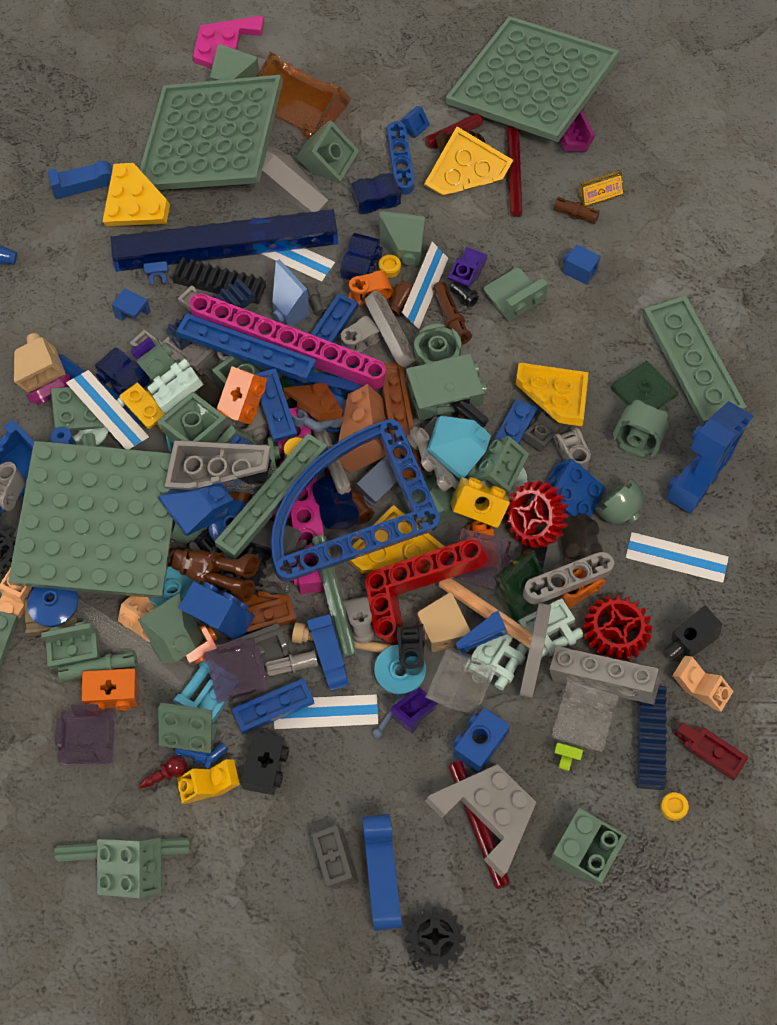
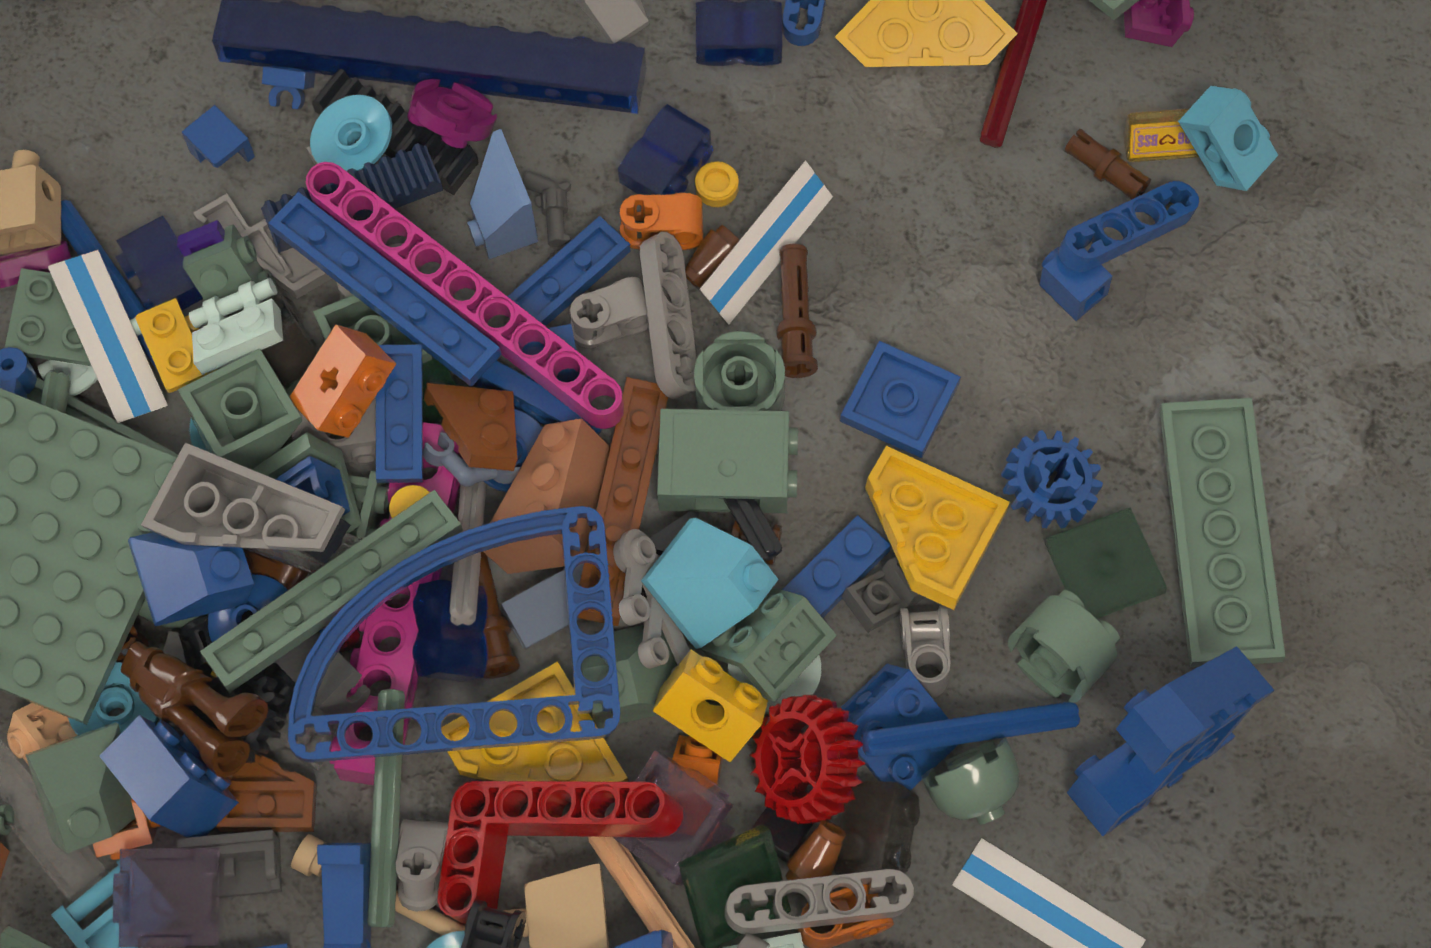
camera: 20 degrees right, 5 degrees up
white sticker [245,227,335,281] -> none
light grey axle [265,650,318,677] -> none
sand green slope [380,211,425,266] -> none
dark purple slope [448,247,487,287] -> none
black pin [450,282,479,307] -> none
sand green bracket [484,268,548,322] -> none
none -> medium azure dish [310,95,392,171]
none -> magenta plate [407,79,497,148]
none -> dark orange cone [785,820,846,881]
none -> blue plate [840,341,961,458]
none -> blue axle [862,702,1080,757]
none -> blue gear [1001,430,1103,529]
none -> blue beam [1058,181,1199,272]
none -> medium azure brick [1178,86,1278,191]

